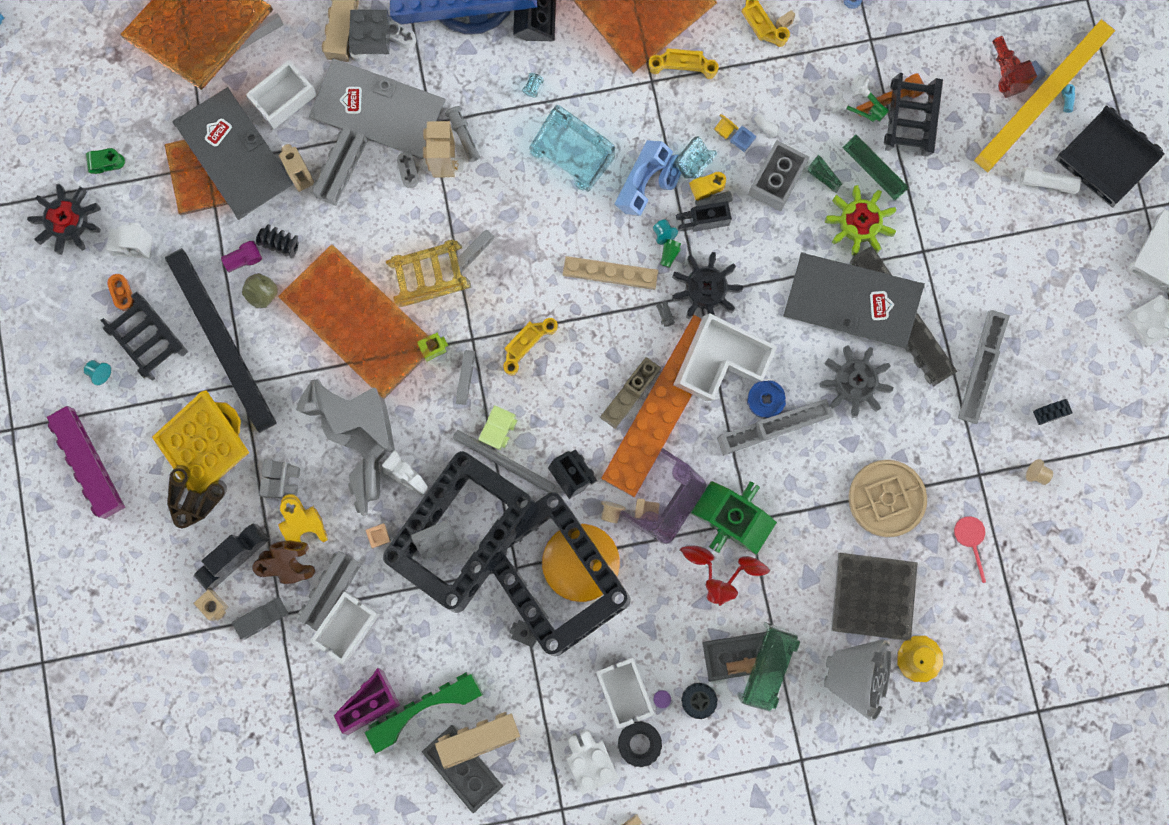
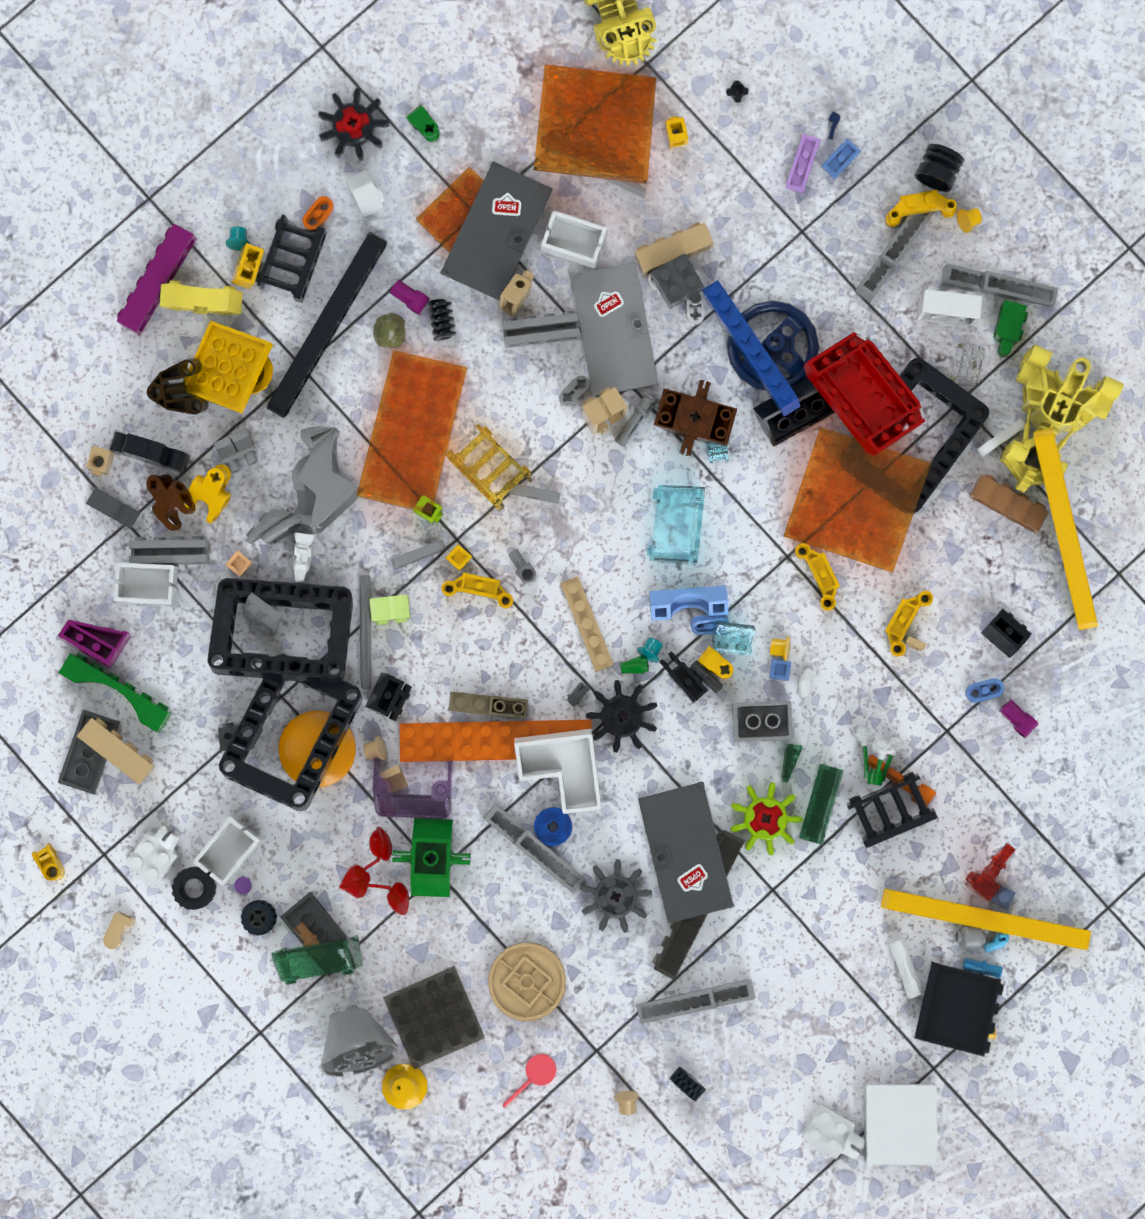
camera: 60 degrees right, 5 degrees up
none -> light yellow brick [160,280,243,315]
none -> yellow brick [231,243,264,289]
none -> yellow plate [446,544,473,571]
none -> light grey axle [508,549,537,584]
none -> reddish brown slope [654,380,737,456]
none -> light grey head [955,925,986,951]
none -> dark azure axle [963,958,1003,979]

